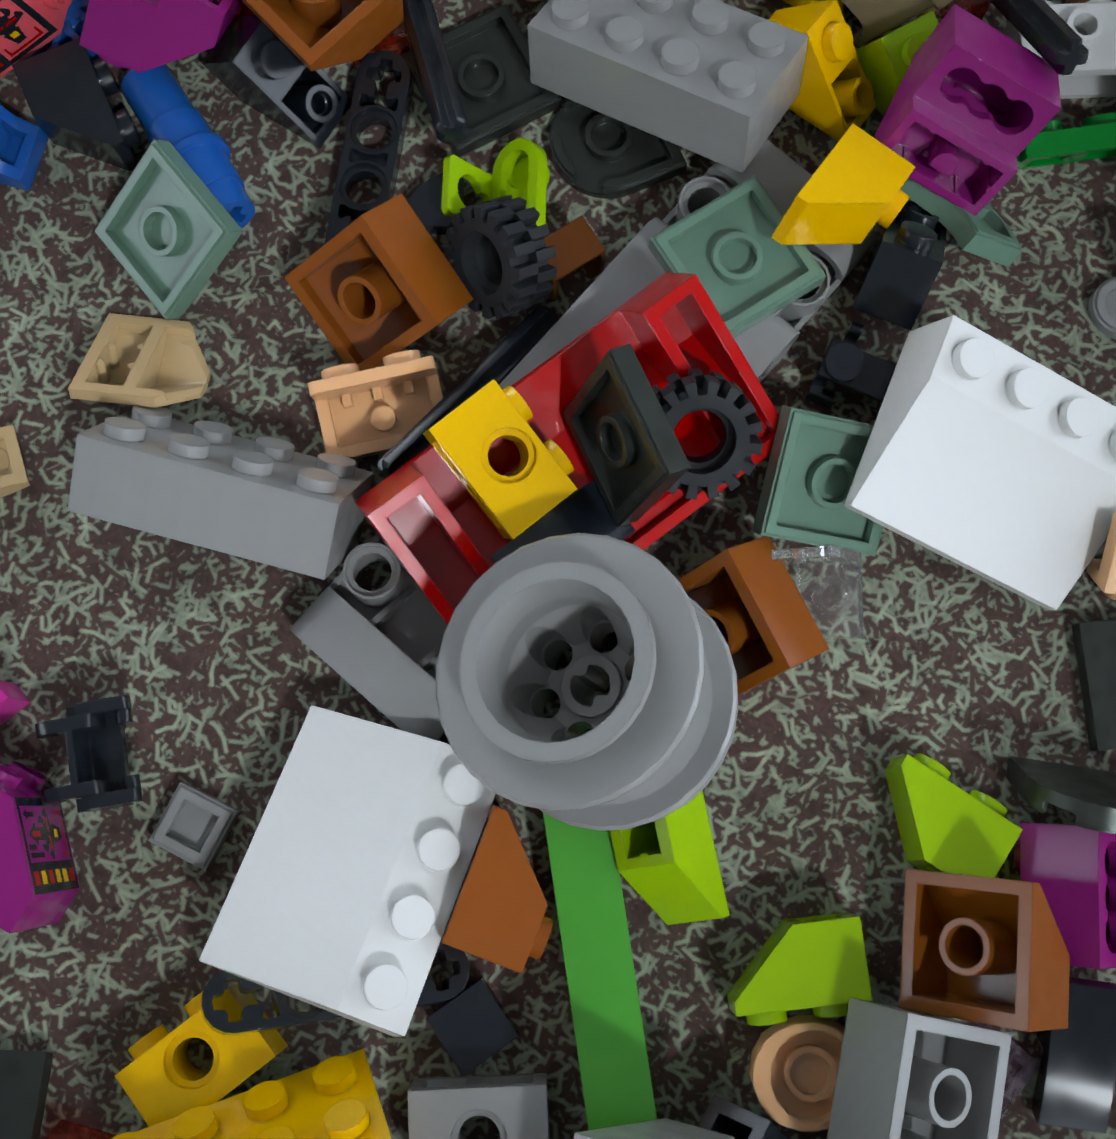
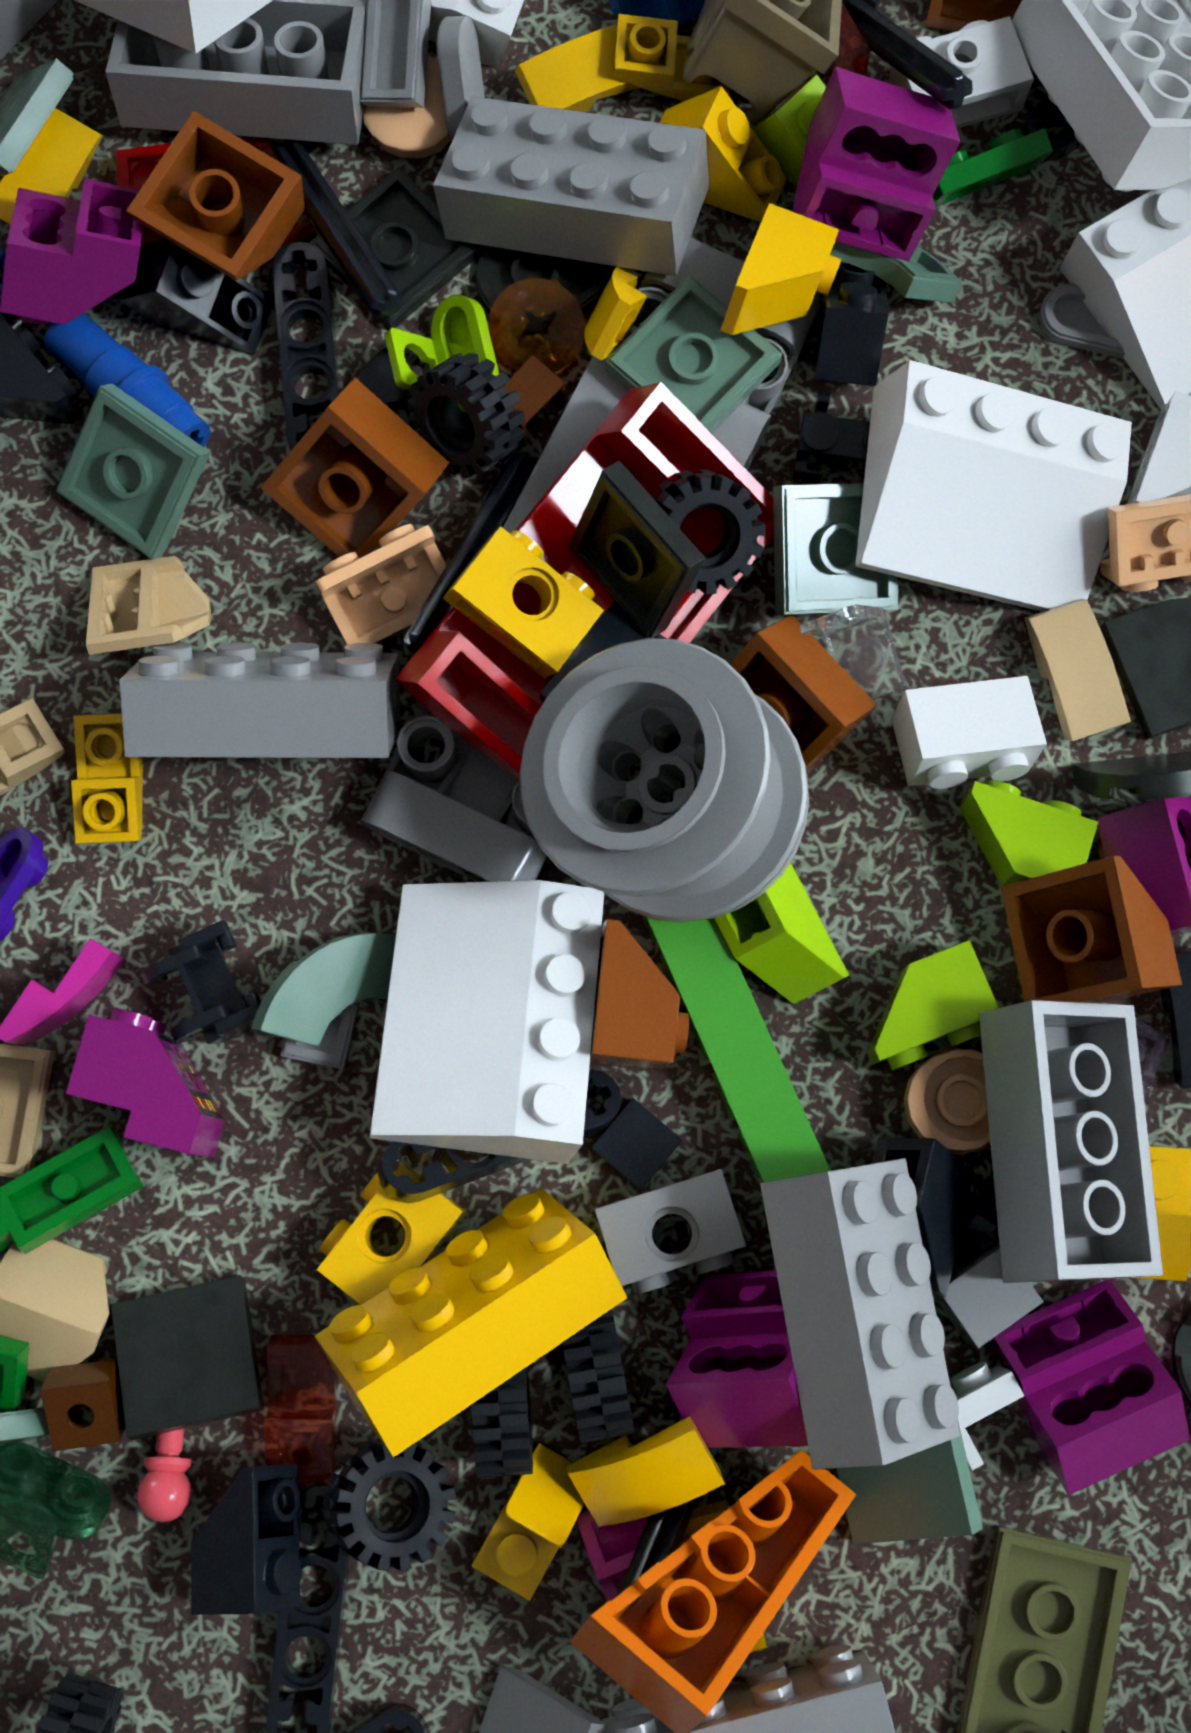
camera: 15 degrees left, 0 degrees up
none -> yellow slope [71,713,143,844]
none -> sand green tile [251,933,396,1046]
none -> clear orange gear [488,275,587,374]
none -> yellow slope [584,267,647,361]
none -> white brick [891,676,1047,789]
none -> tan slope [1025,599,1131,741]

